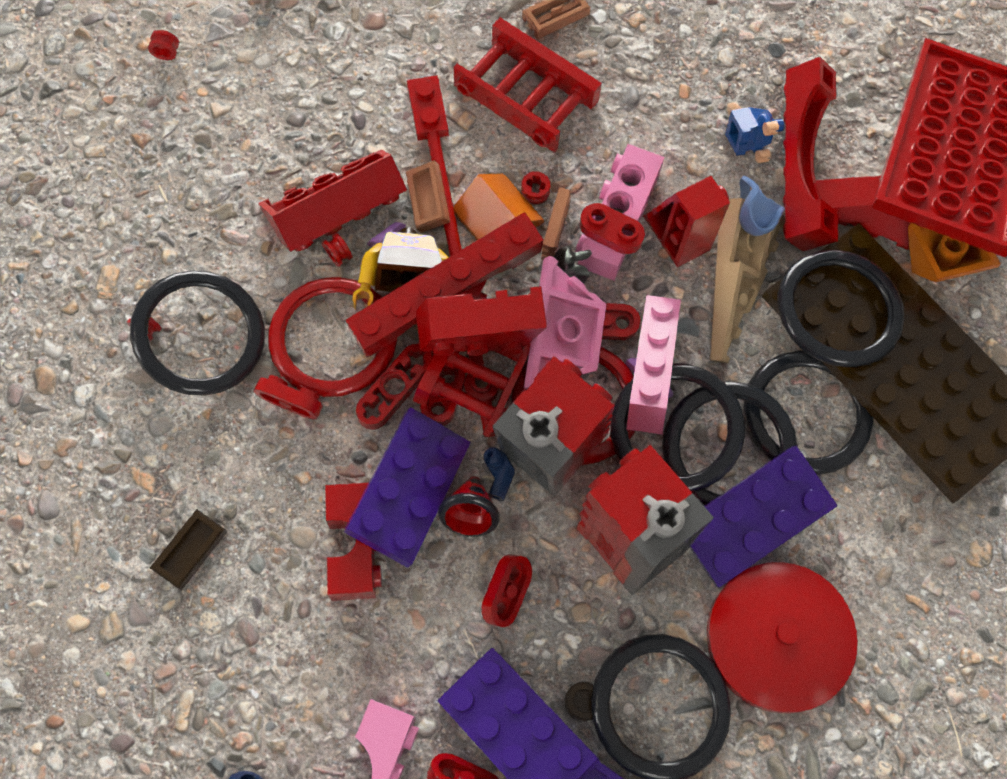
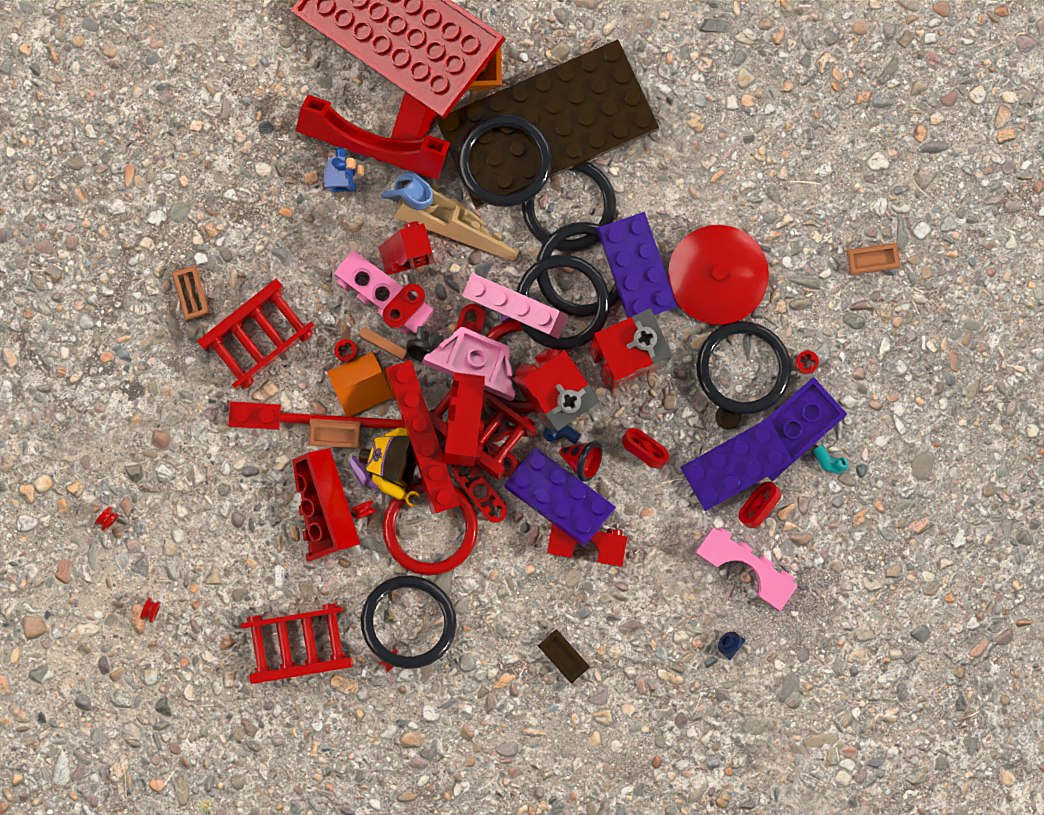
camera: 75 degrees left, 15 degrees up
red plate [253,375,323,420] -> none
none -> red fence [241,602,353,684]

